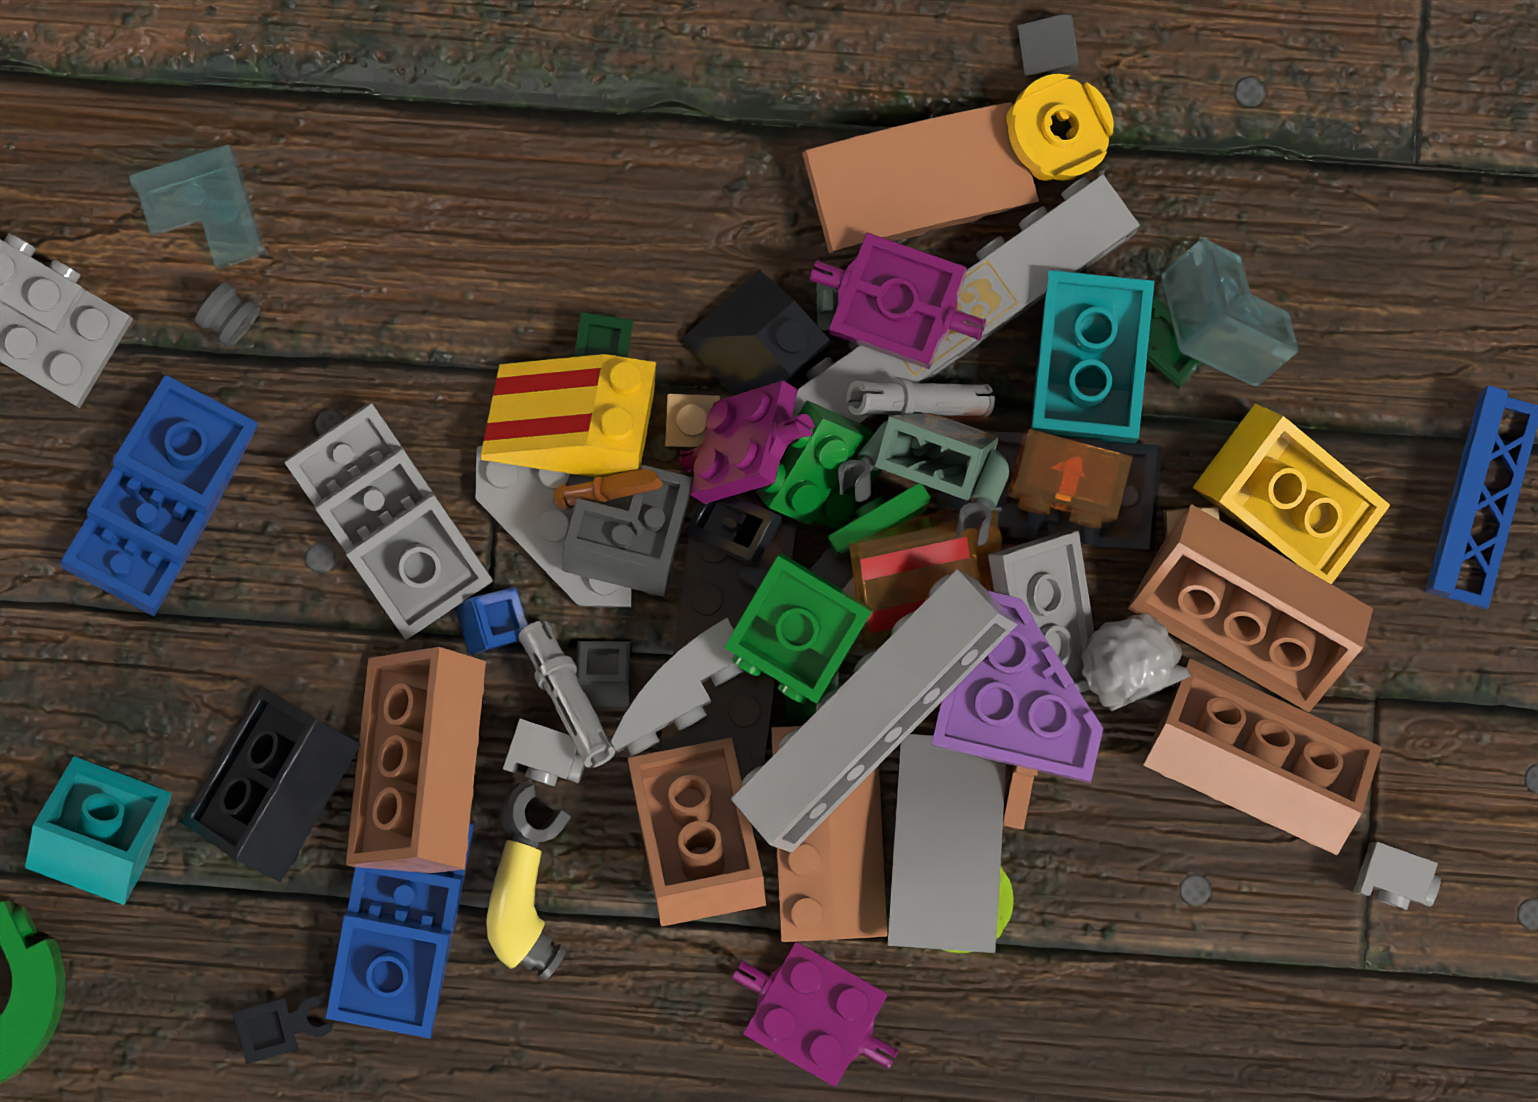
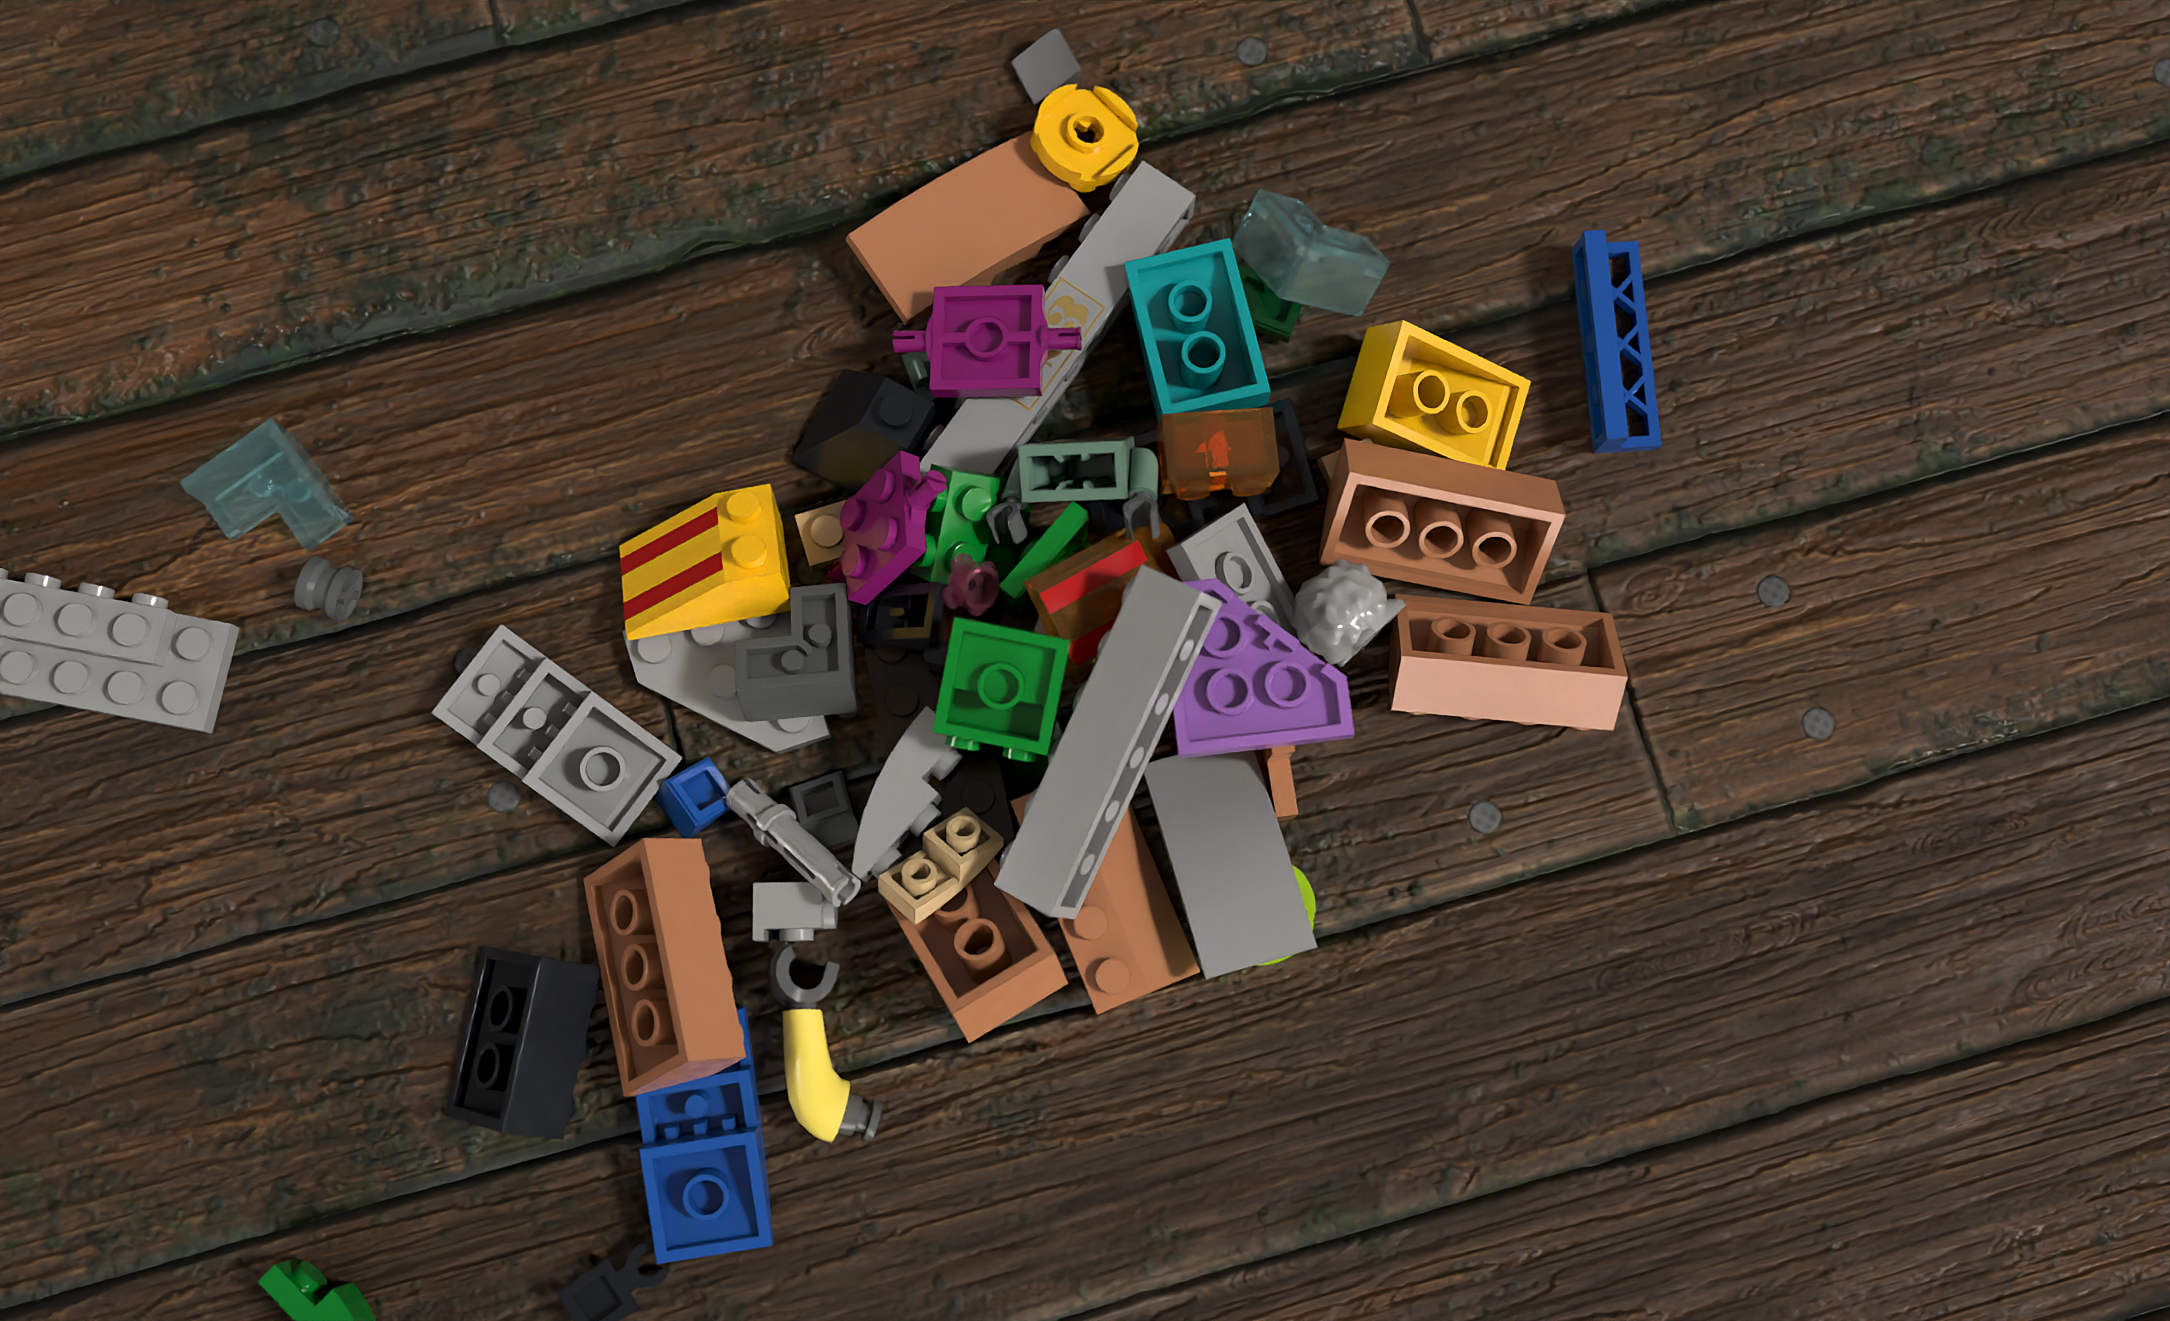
camera: 25 degrees left, 5 degrees down
teal slope [25,756,172,905] -> none
blue slope [61,375,258,616] -> none
dark orange piece [553,469,663,510] -> none
dark green plate [574,312,634,358] -> none
magenta plate [731,942,899,1088] -> none
light grey pin [846,377,995,417] -> none
light grey brick [1353,842,1441,910] -> none
none -> tan slope [878,807,1004,925]
none -> clear pink plate [942,553,1000,616]

